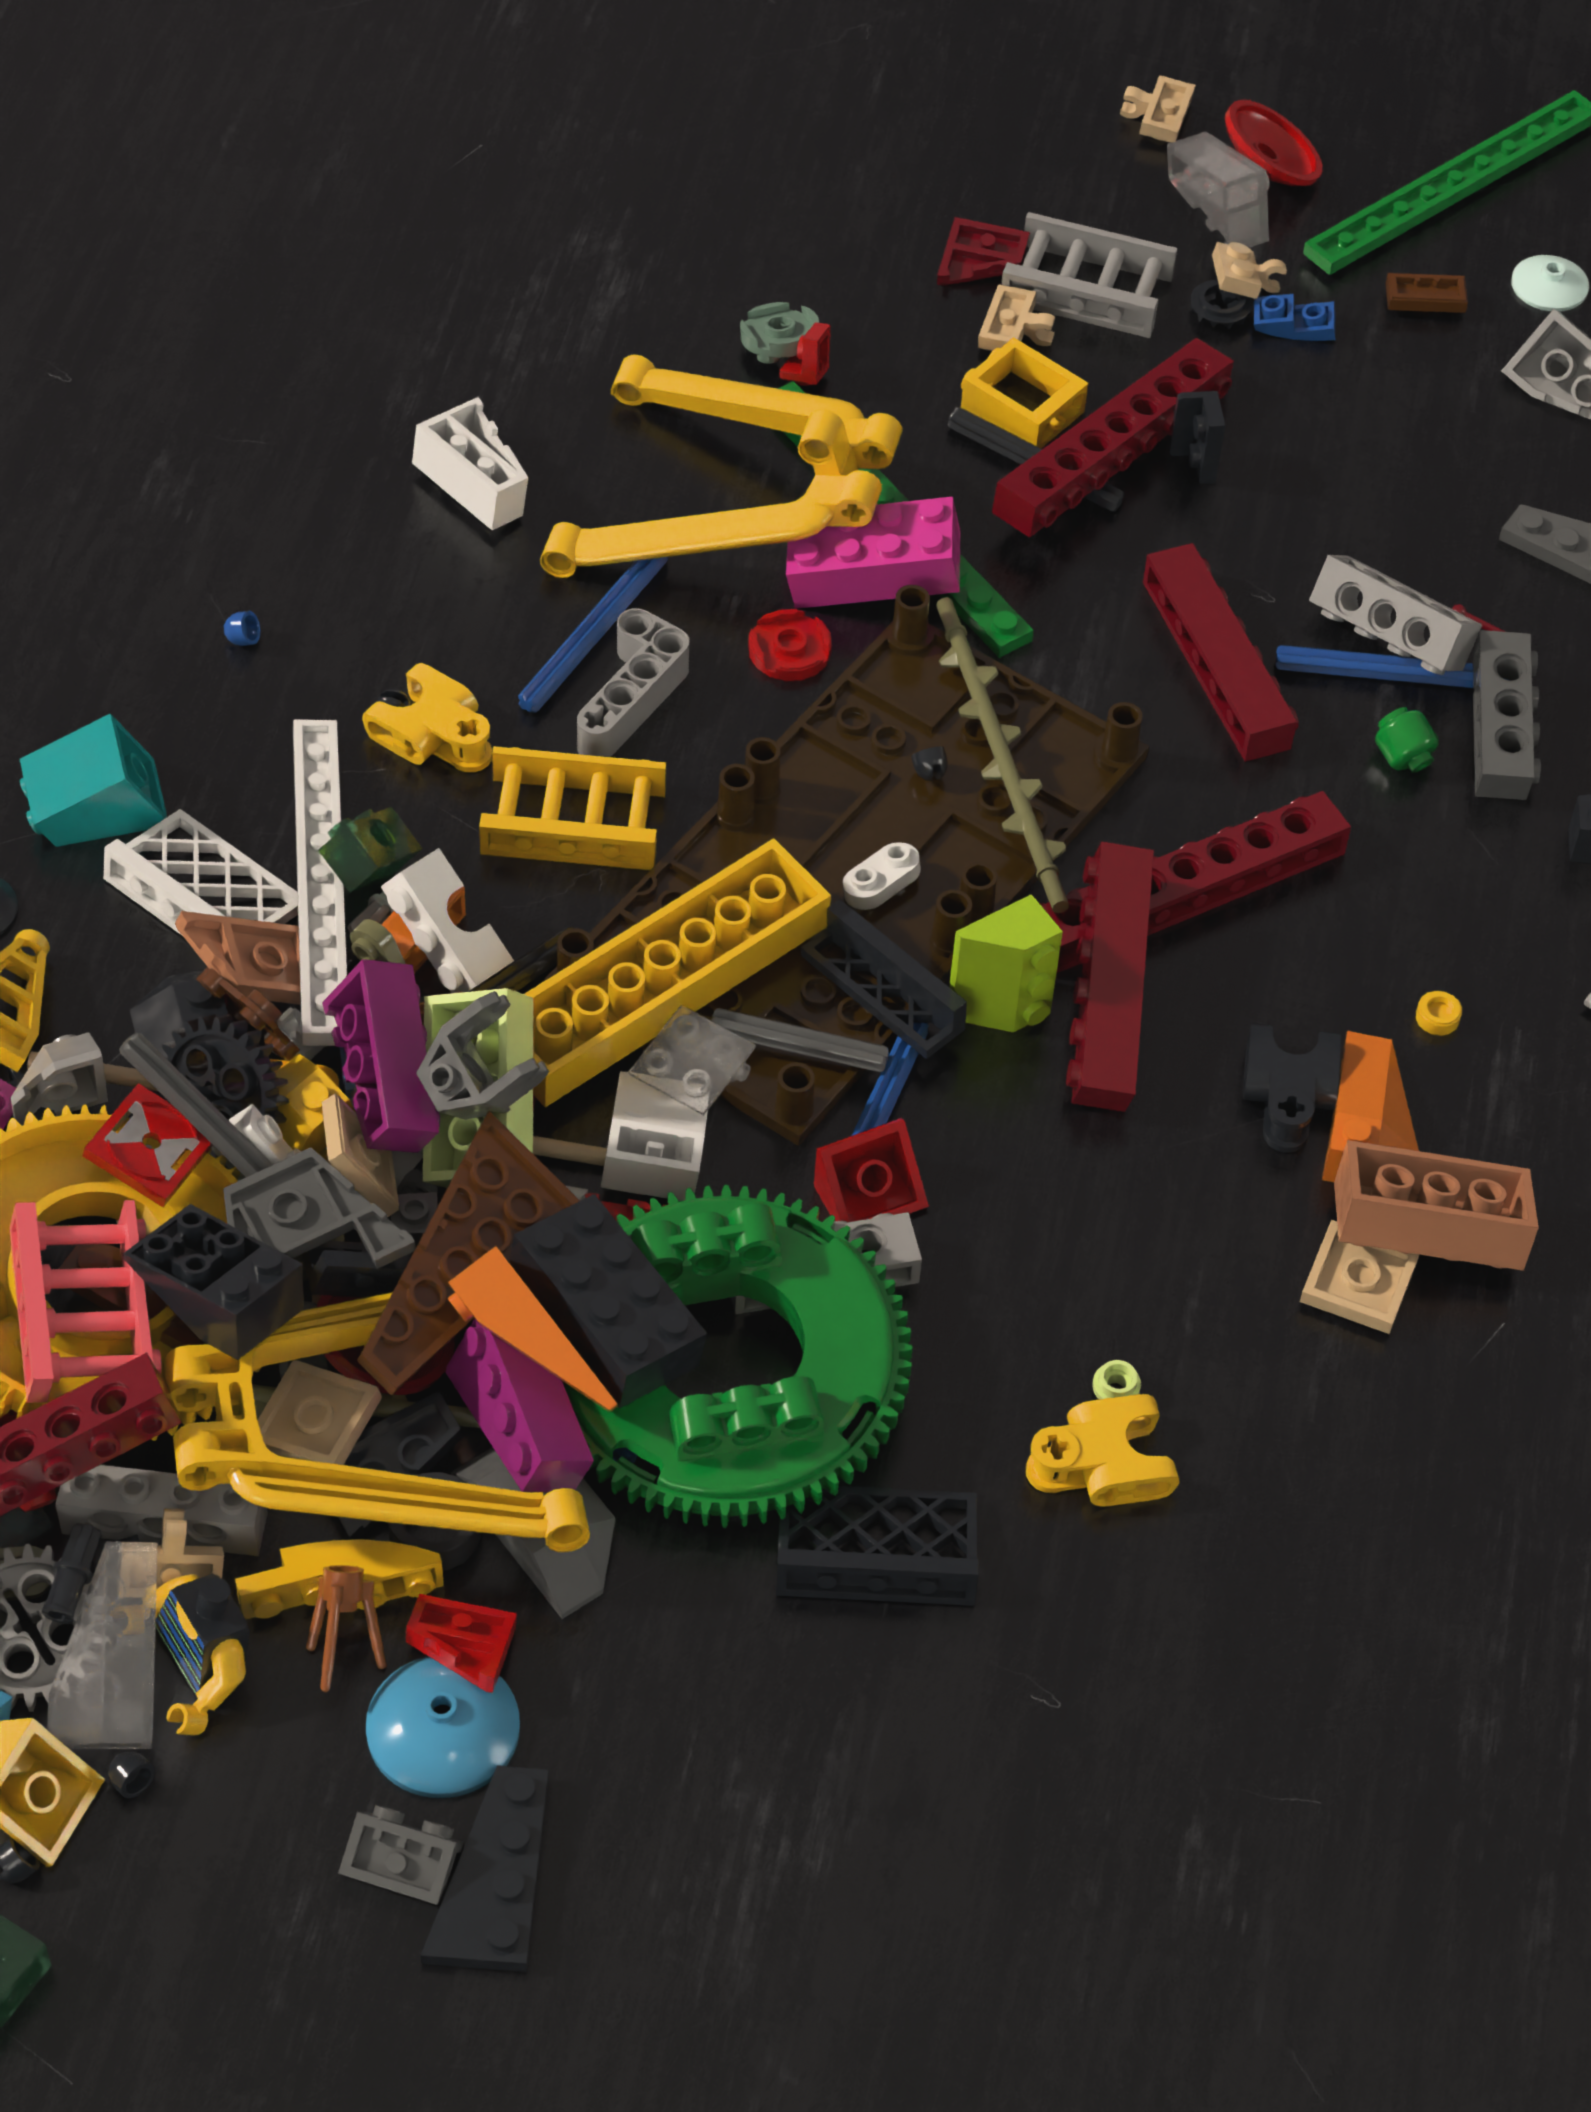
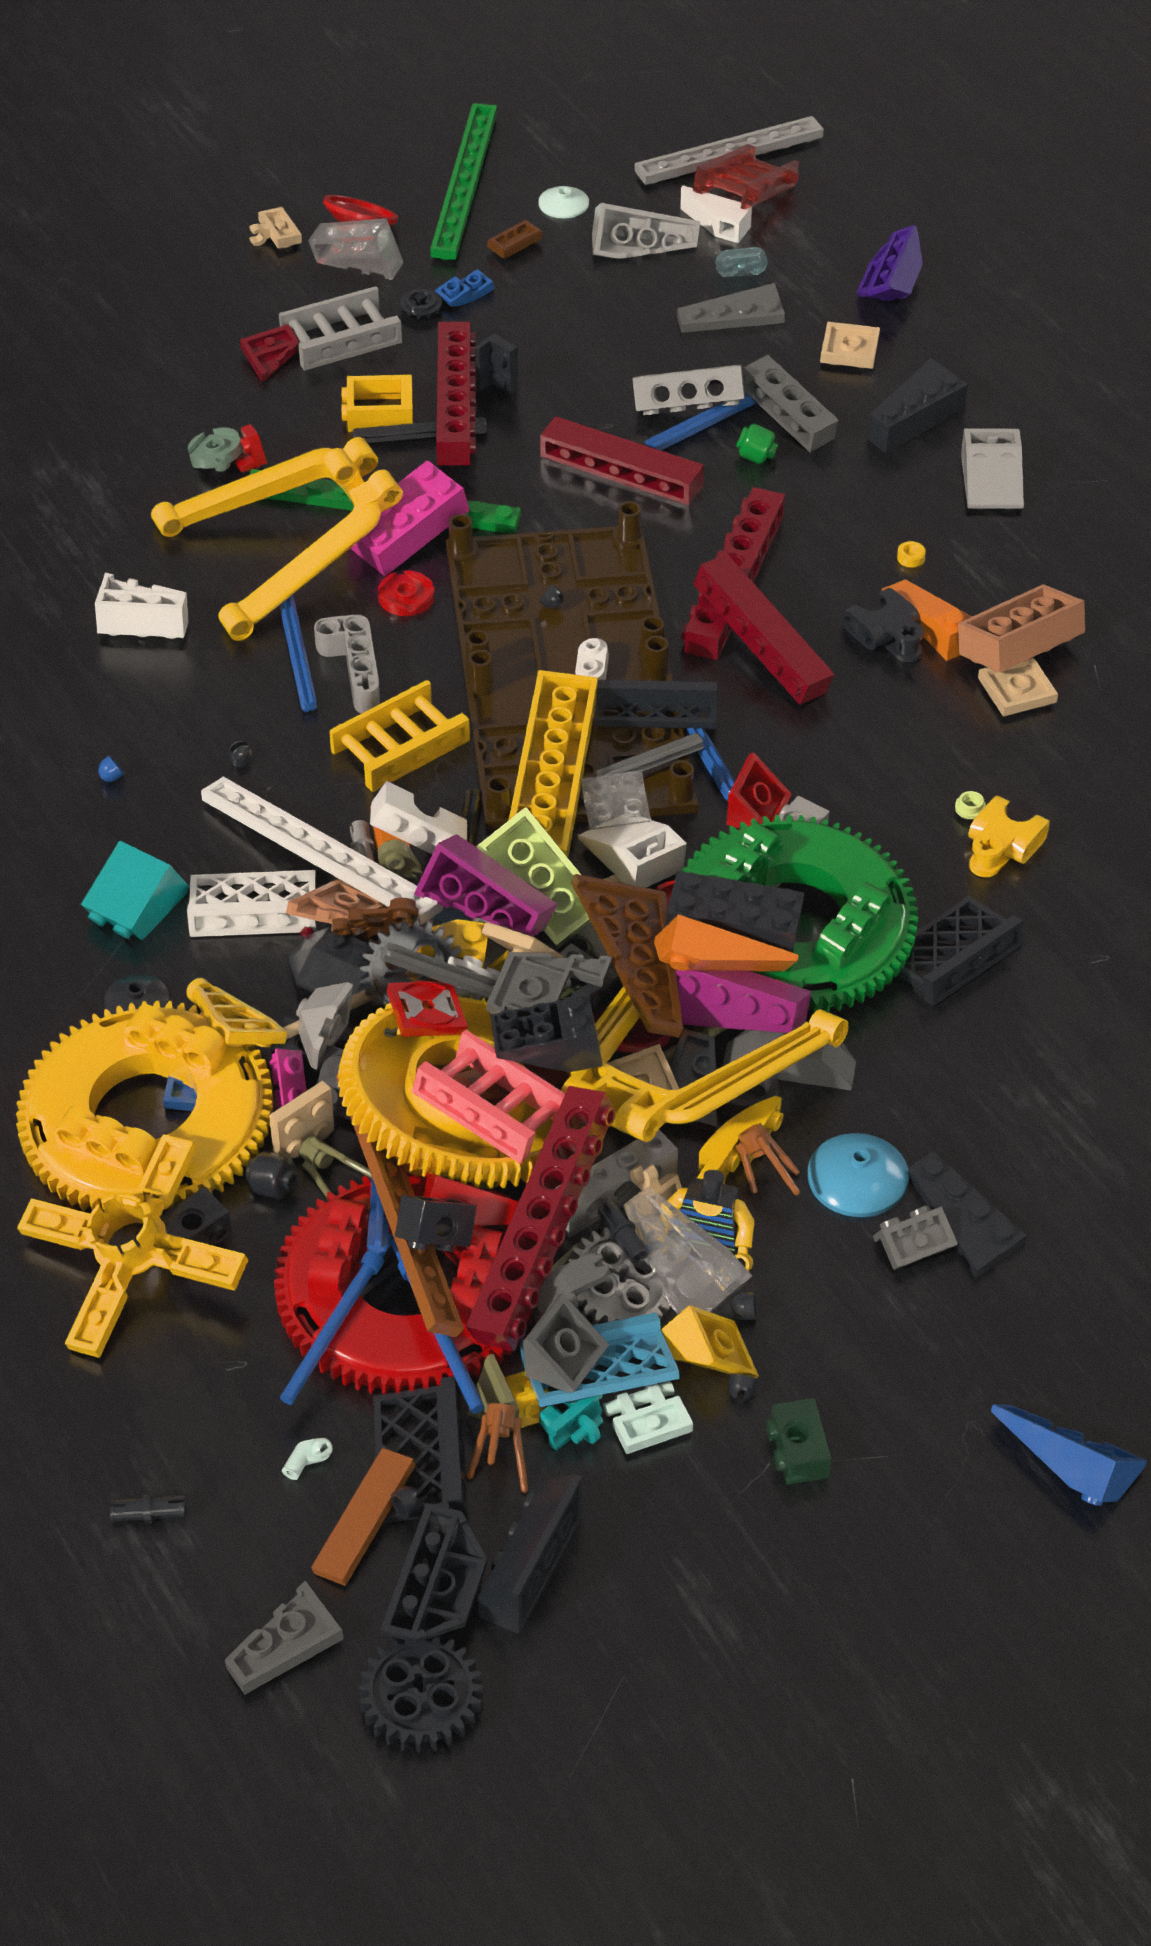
camera: 40 degrees left, 5 degrees down
clear green brick [318,807,423,893] -> none
yellow piece [362,663,492,773] -> none
red wing [405,1594,517,1693] -> none
dark grey piece [416,991,549,1120] -> none
olive plant [936,598,1069,913] -> none
lime slope [949,894,1063,1032] -> none
tan plate [978,284,1055,351] -> none
tan plate [1212,242,1287,299] -> none

